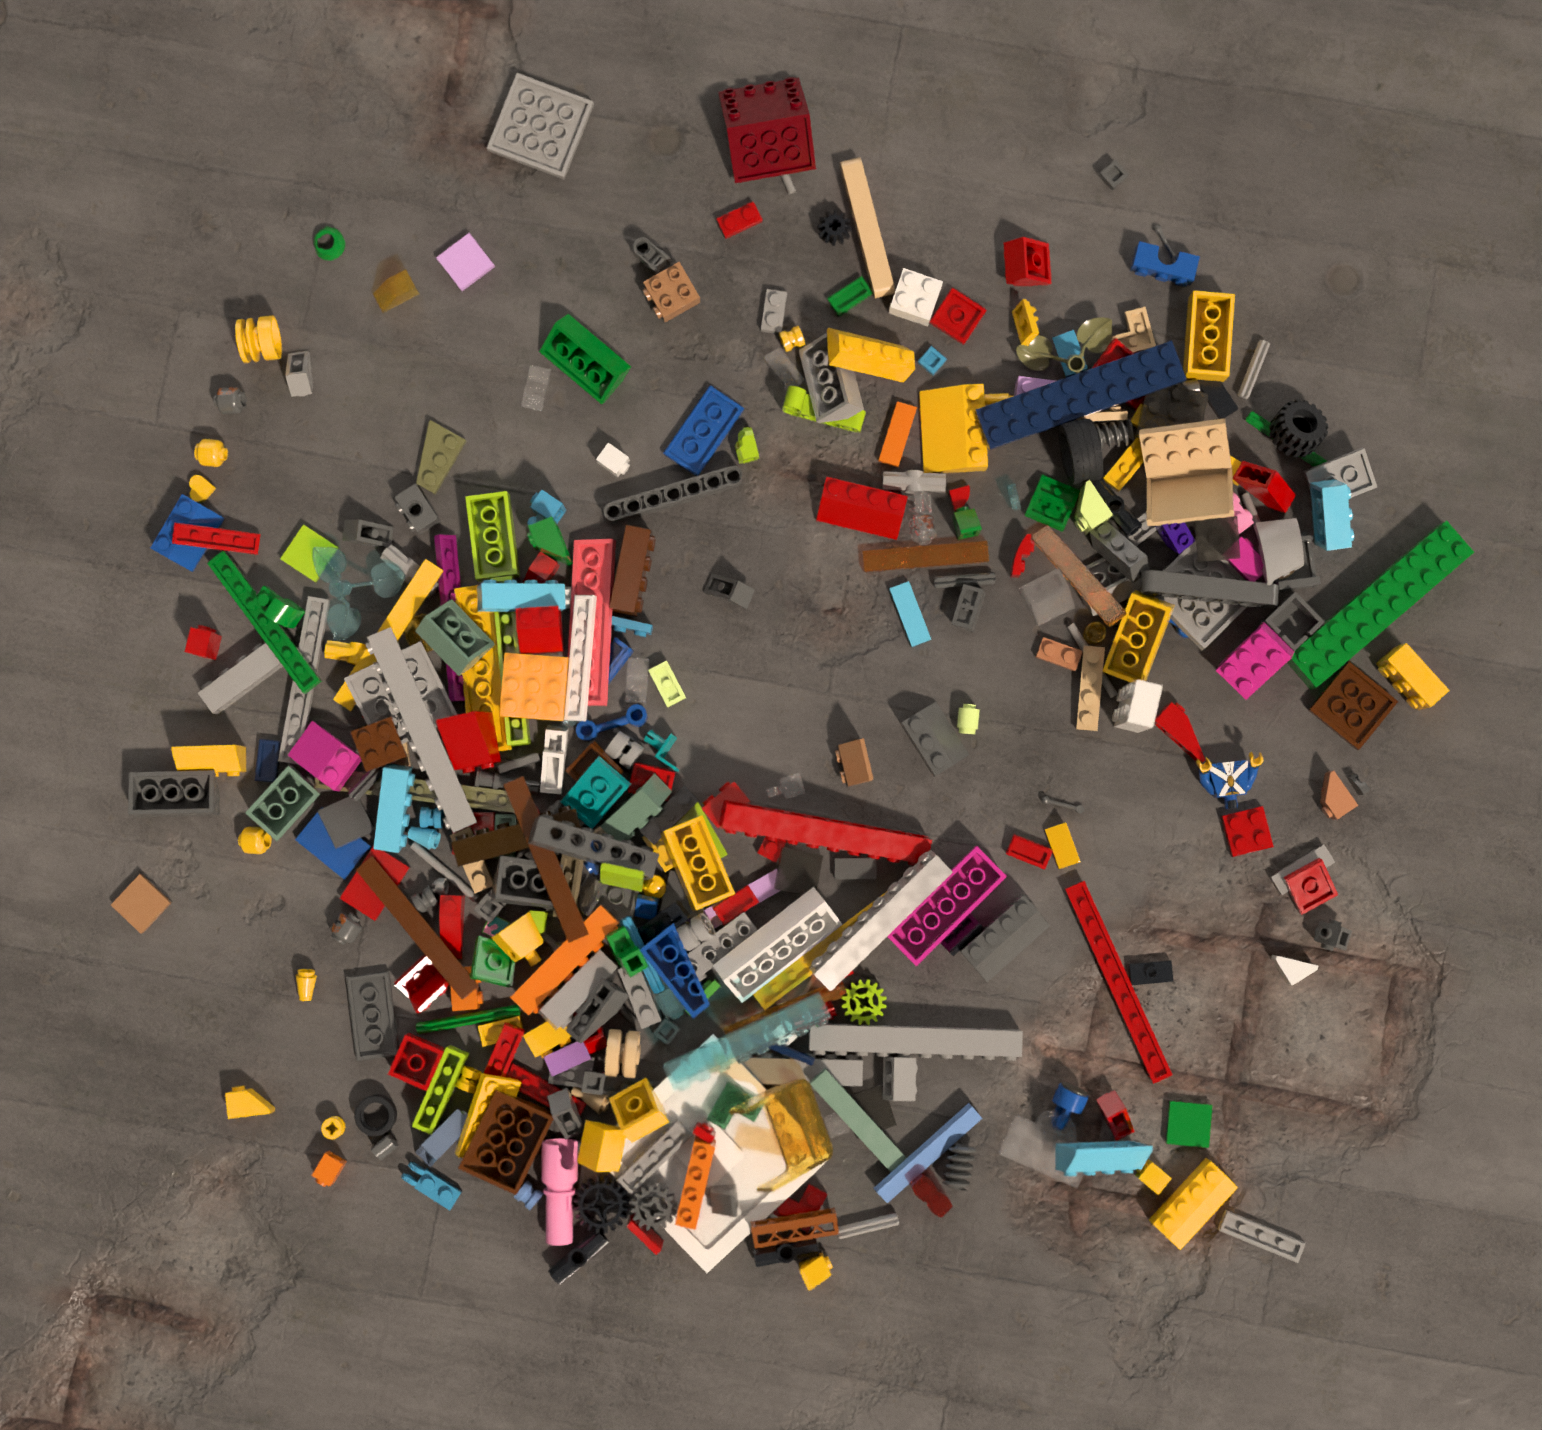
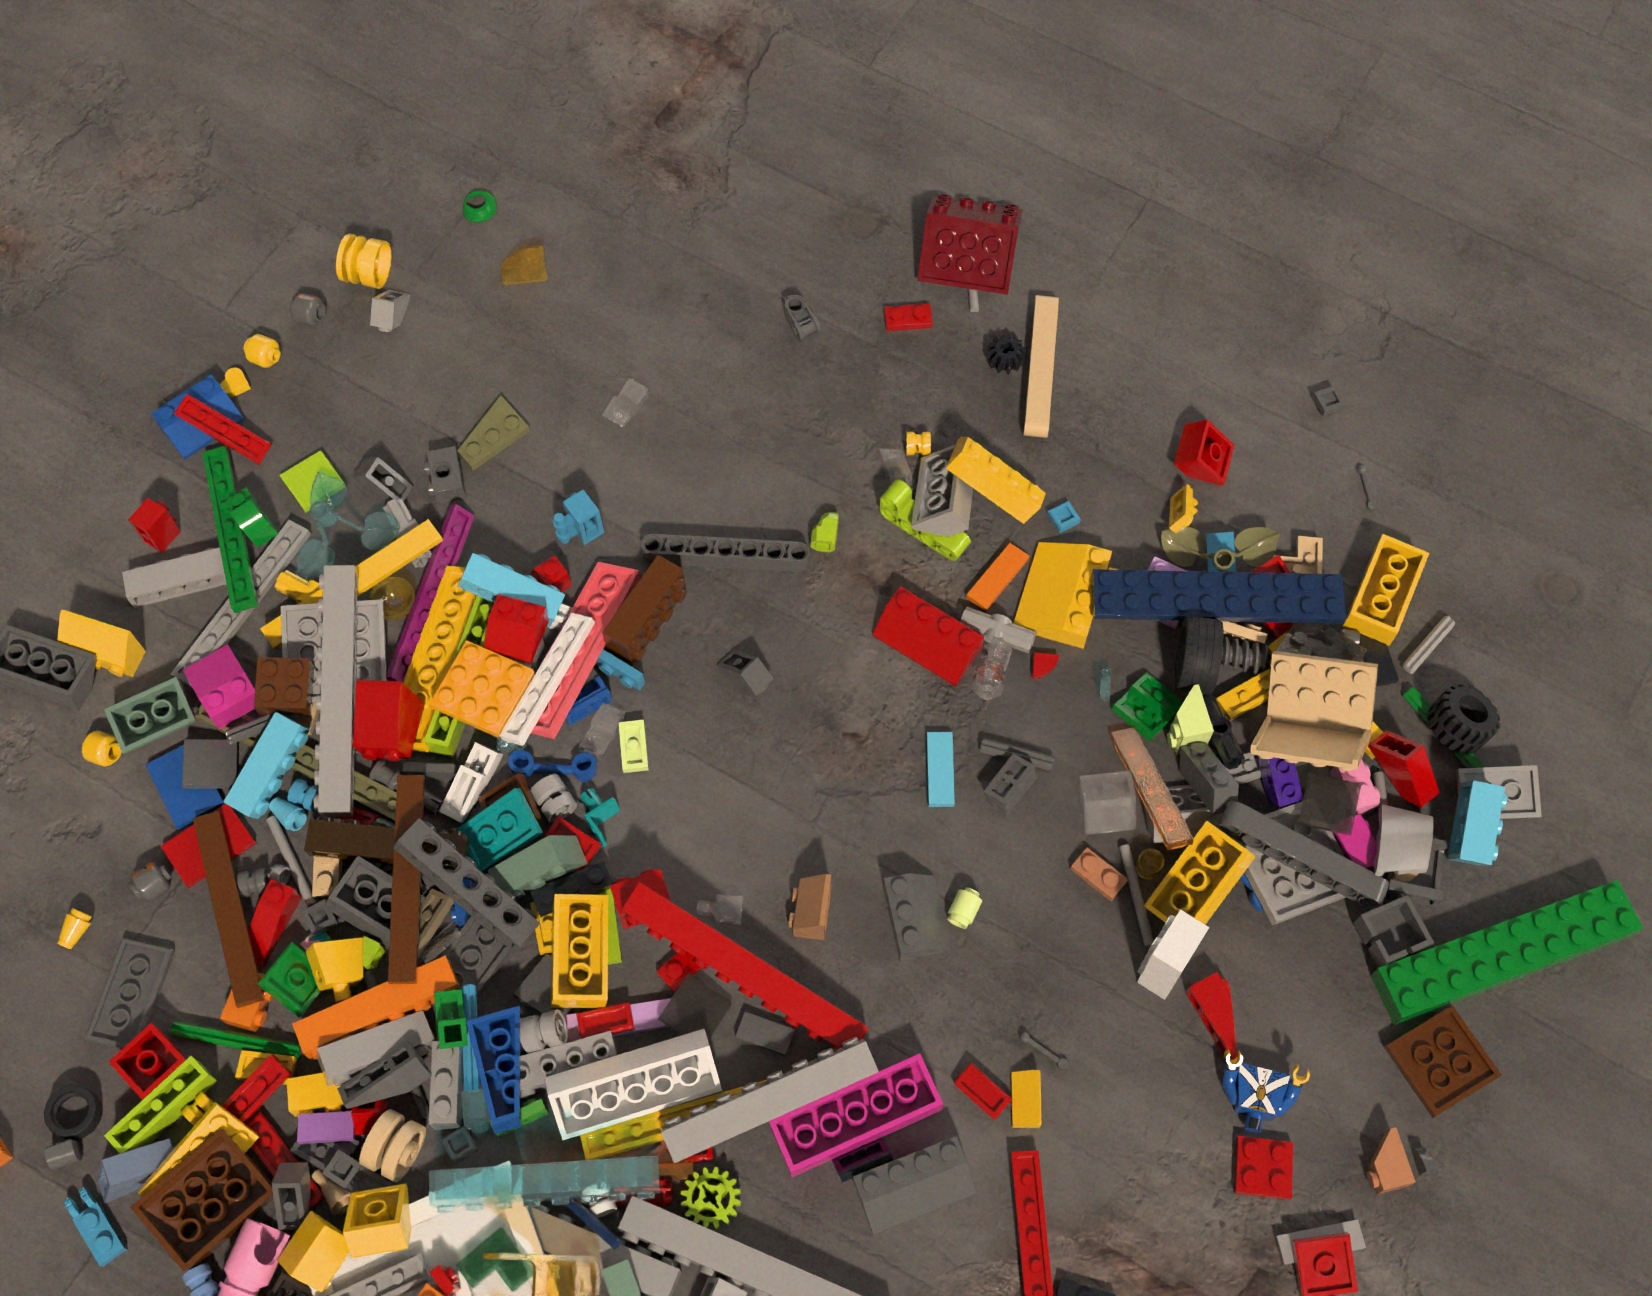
camera: 20 degrees right, 20 degrees down
dark blue tile [254,739,282,783] -> none
yellow wheel [321,1116,346,1139] -> none
red bracket [394,954,449,1014] -> none
sand green slope [416,599,495,676] -> none
lavender tile [436,233,495,291] -> none
lime brick [465,491,520,582] -> none
light grey plate [487,73,594,179] -> none
green slope [527,517,573,566] -> none
green slope [539,314,631,404] -> none
white brick [596,443,630,477] -> none
lime tile [600,863,644,892] -> none
blue plate [634,894,659,919] -> none
black plate [637,900,691,945] -> none
medium nougat brick [642,262,701,323] -> none
yellow hat [642,874,666,898] -> none
blue tile [663,386,744,476] -> none
light grey plate [761,289,787,334] -> none
green tile [827,276,873,317] -> none
clear orange tile [862,541,989,572] -> none
white brick [889,268,943,326] -> none
red tile [929,287,987,345] -> none
green slope [952,506,982,540] -> none
red slope [1010,534,1035,578] -> none
tan plate [1076,646,1105,731] -> none
blue arch [1130,241,1200,287] -> none
dark pink brick [1216,622,1294,700] -> none
yellow brick [1376,643,1450,710] -> none

